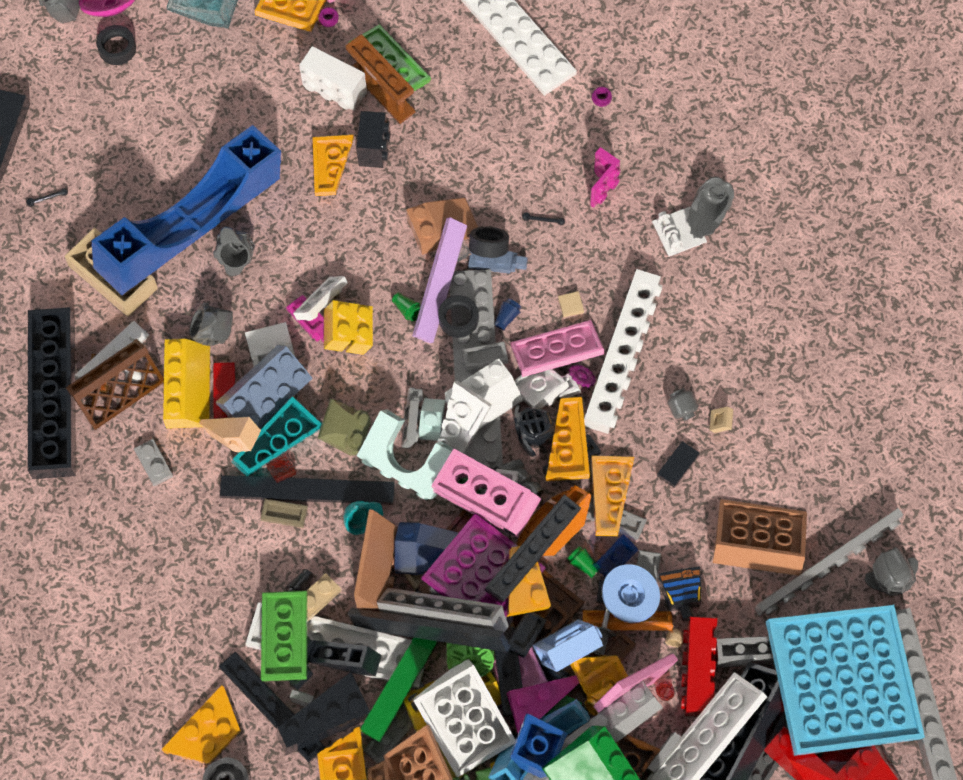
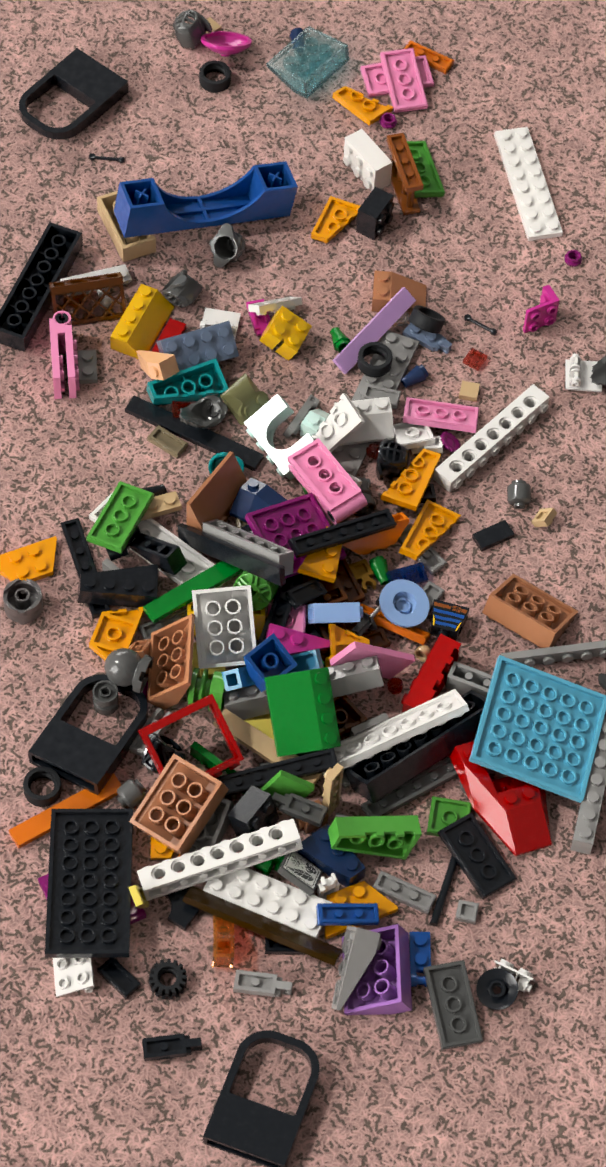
camera: 20 degrees right, 10 degrees down
none -> bright pink hinge [49,311,80,399]
none -> dark grey hair [179,395,228,429]
none -> pearl gold plate [349,559,376,593]
none -> clear red hinge [366,443,380,460]
none -> clear red tile [463,348,488,371]

